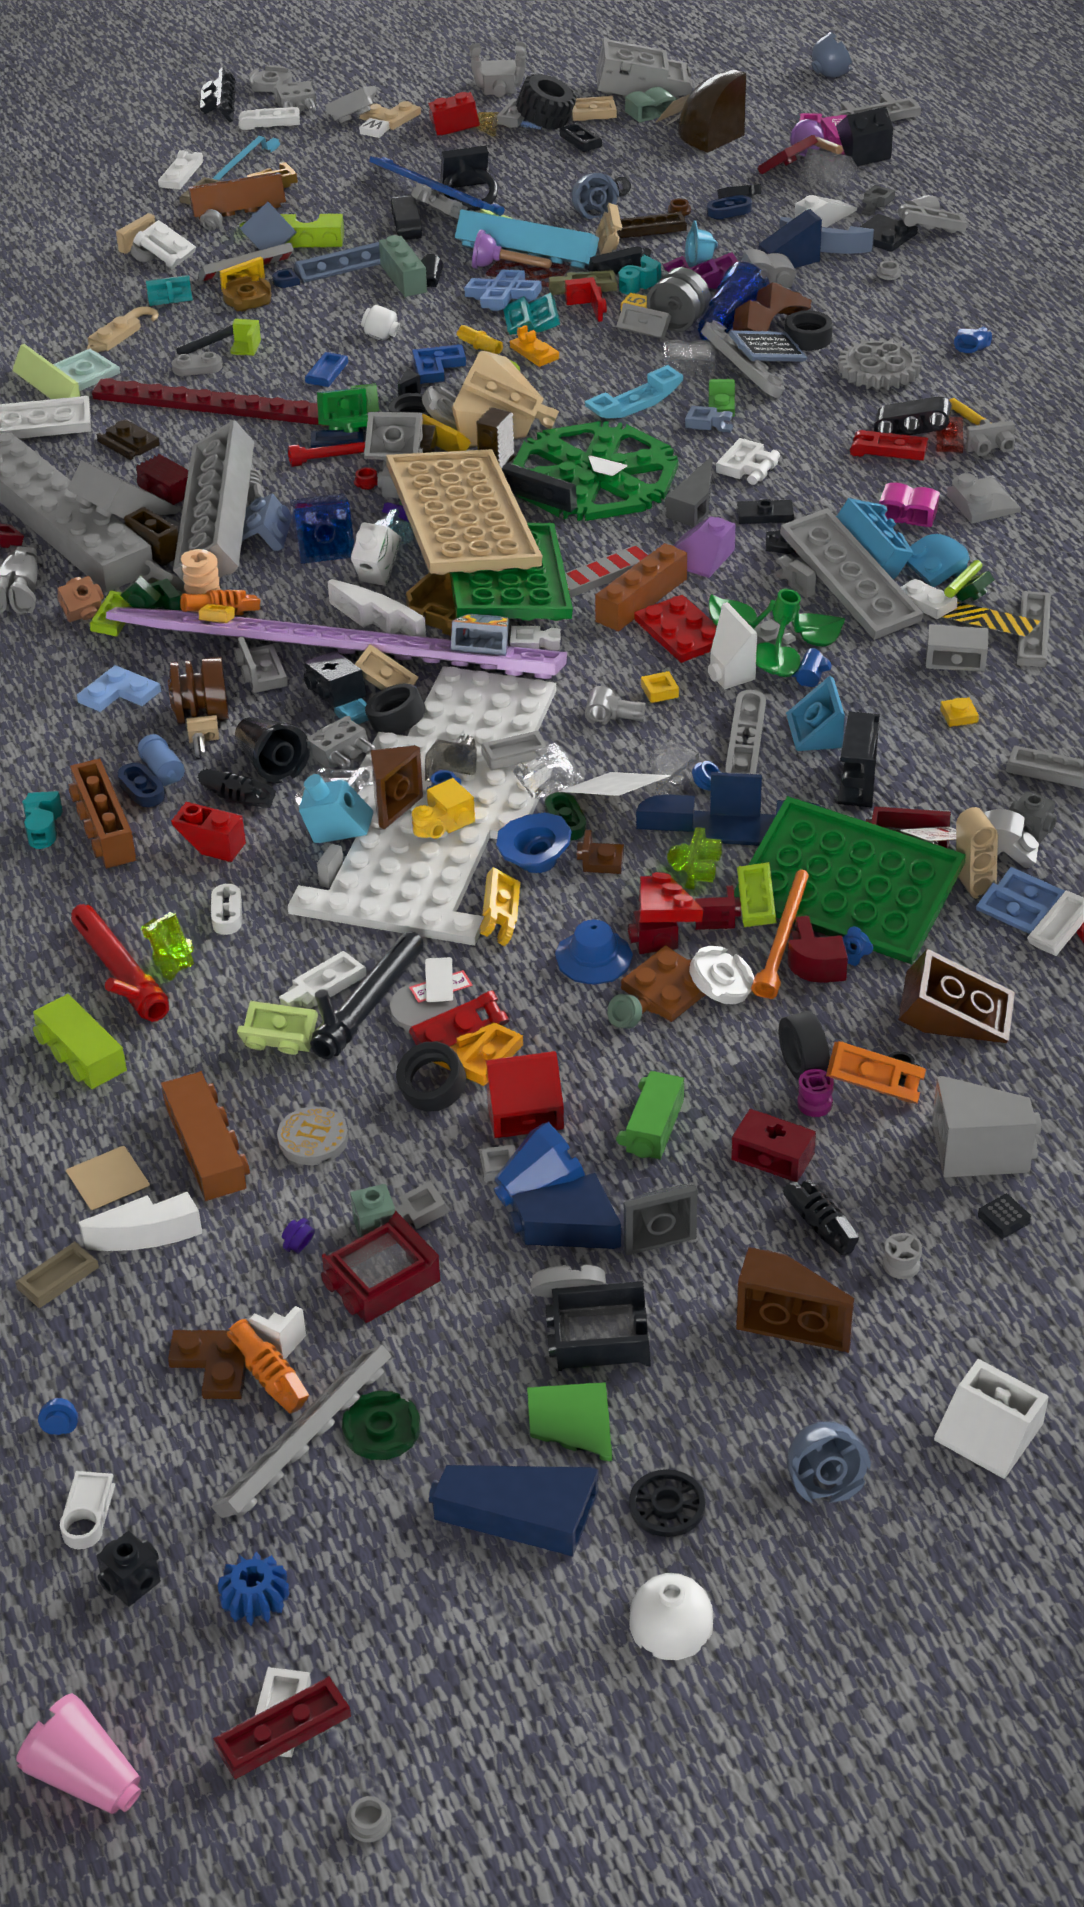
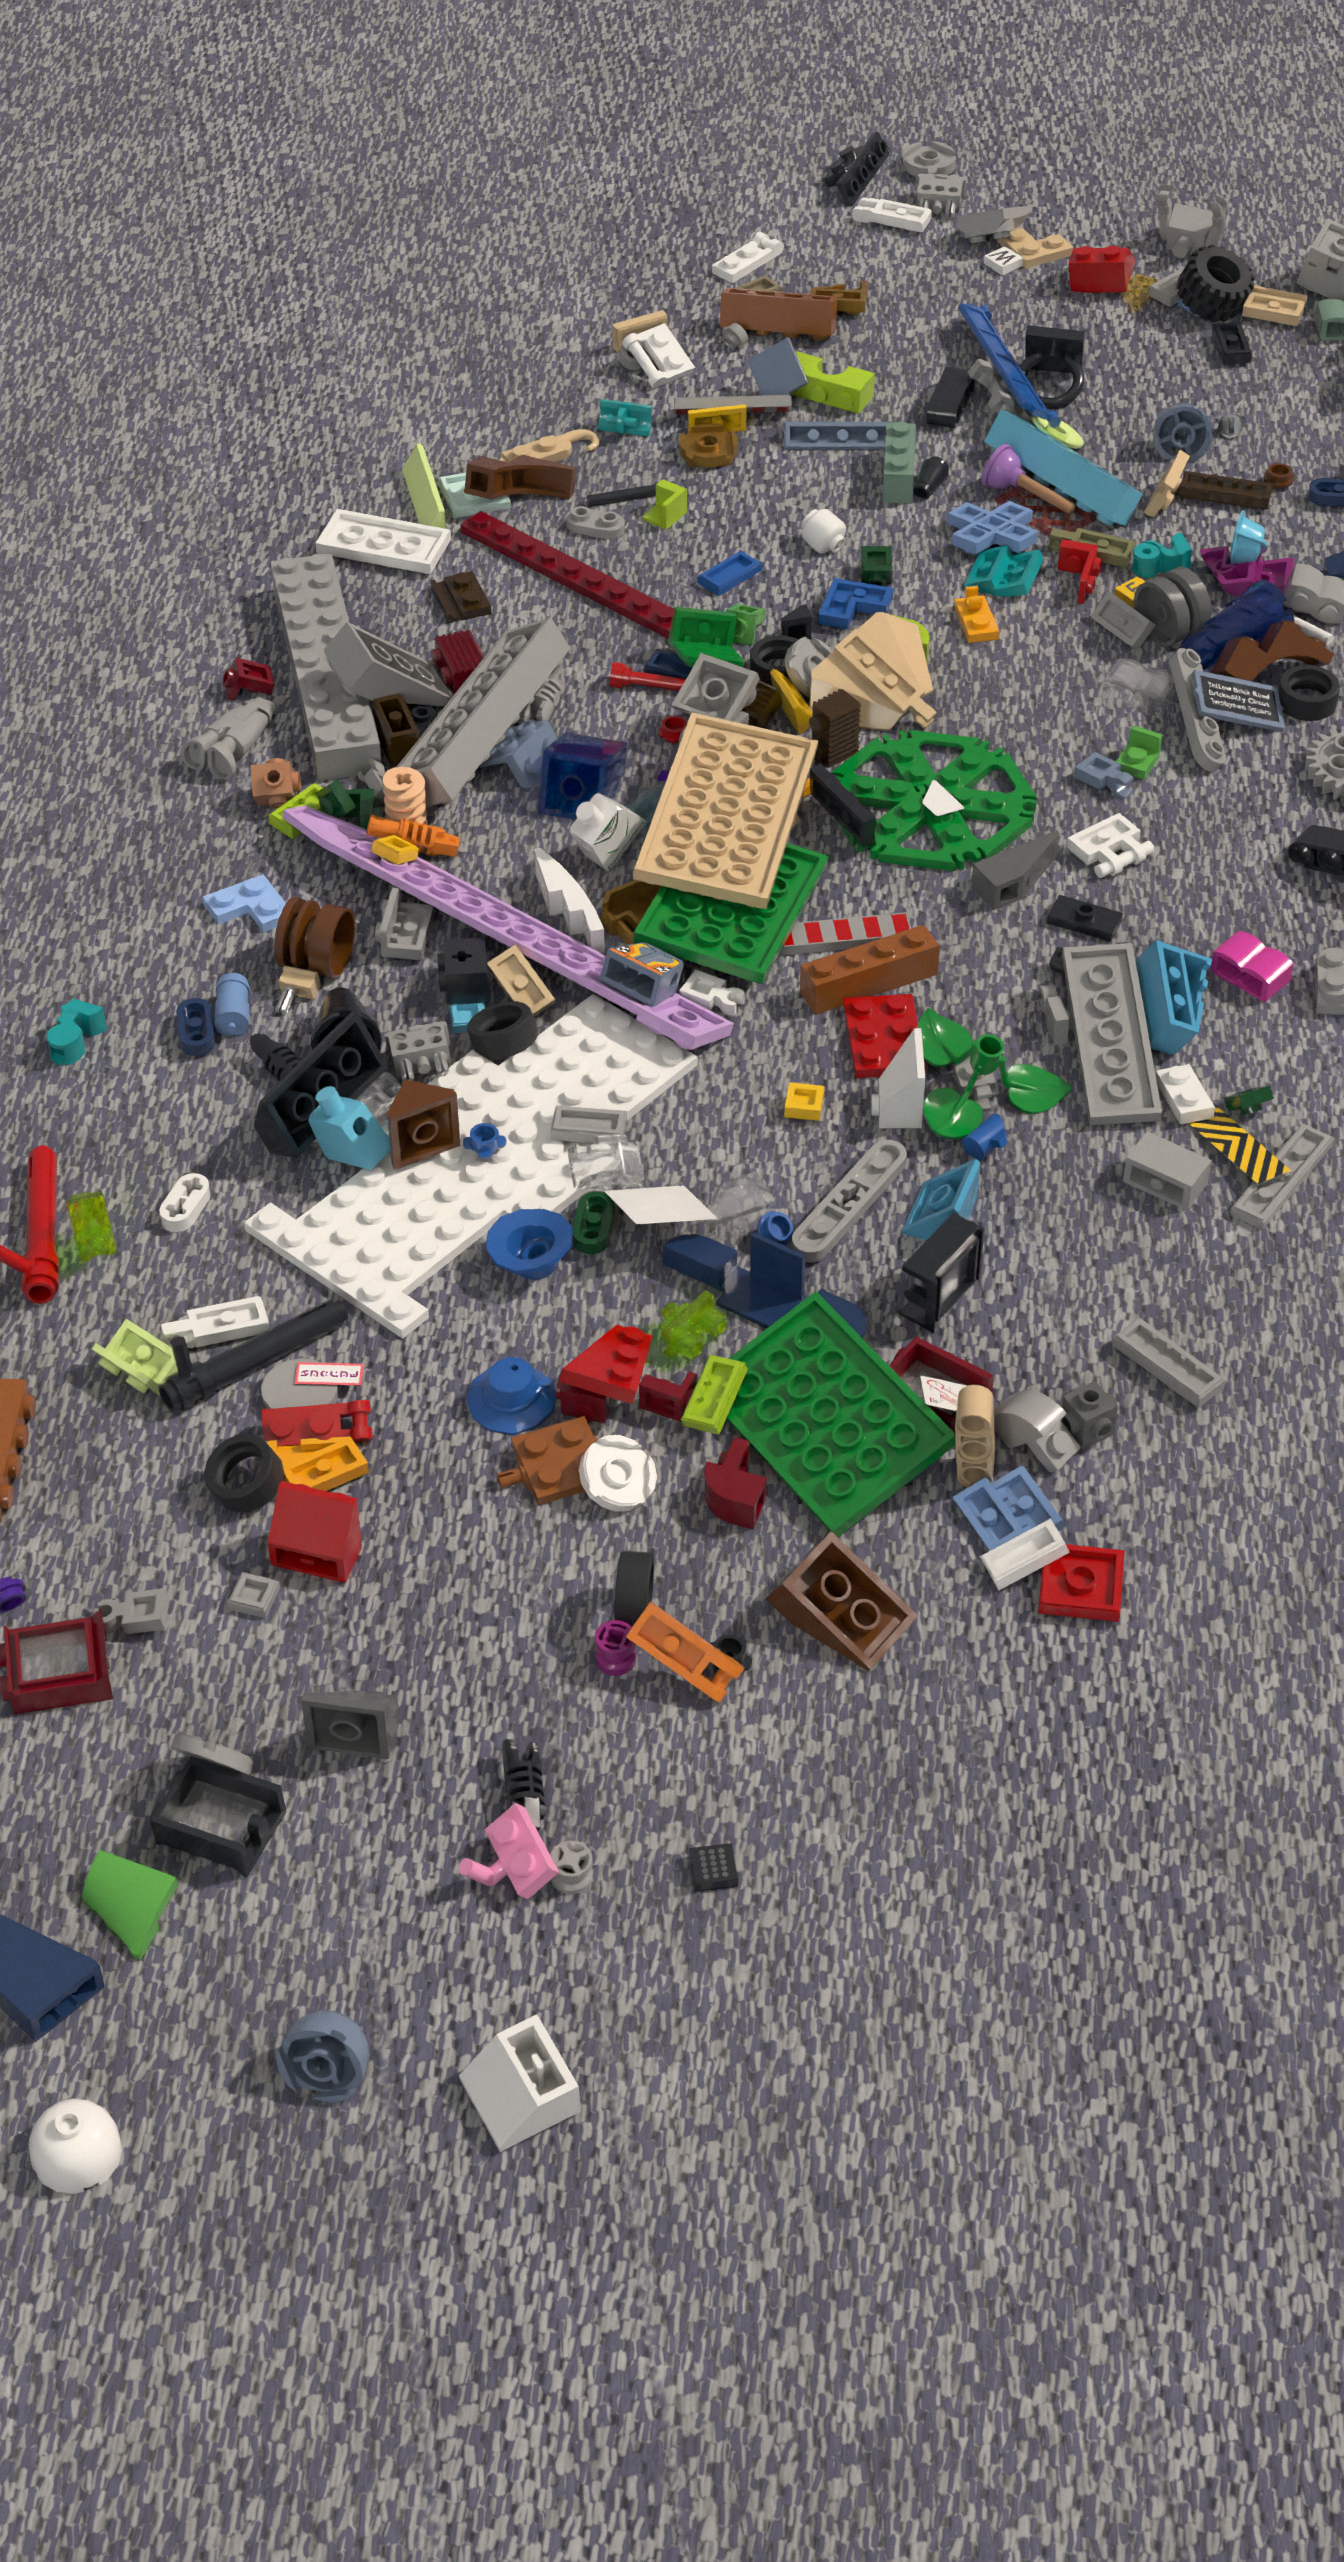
camera: 25 degrees right, 5 degrees up
dark orange brick [68,758,137,869] -> none
red slope [171,802,246,862] -> none
medium azure piece [213,136,280,180] -> none
dark blue tile [272,268,300,288] -> none
light grey tile [277,1106,349,1165] -> none
light grey tile [317,844,343,888] -> none
sand green bracket [350,1184,395,1238] -> none
yellow brick [412,778,475,839] -> none
clear smoke bracket [425,734,477,782] -> none
white sticker [425,957,453,1002] -> none
yellow axle [456,325,503,354] -> none
yellow hinge [480,867,521,946] -> none
blue cone [494,1122,585,1207] -> none
dark blue slope [508,1173,621,1249] -> none
reddish brown bracket [577,830,624,874] -> none
medium azure slope [585,365,683,418] -> none
light grey pin [585,686,646,724] -> none
black hinge [588,246,651,275] -> none
sand green tile [607,994,642,1029] -> none
bright green brick [616,1071,684,1160] -> none
black wheel [629,1469,706,1537] -> none
medium lavender slope [673,516,736,578] -> none
dark red brick [731,1109,816,1183] -> none
reddish brown slope [736,1247,855,1353] -> none
orange piece [751,870,809,999] -> none
blue plate [842,926,873,966] -> none
red plate [850,430,928,461] -> none
dark azure slope [906,534,970,587] -> none
light grey slope [932,1076,1041,1177] -> none
yellow plate [940,697,979,727] -> none
lime bar [944,560,982,598] -> none
none -> black slope [253,1011,388,1158]
none -> bright pink plate [458,1803,559,1899]
none -> reddish brown arch [464,455,577,500]
none -> dark green bracket [861,546,893,586]

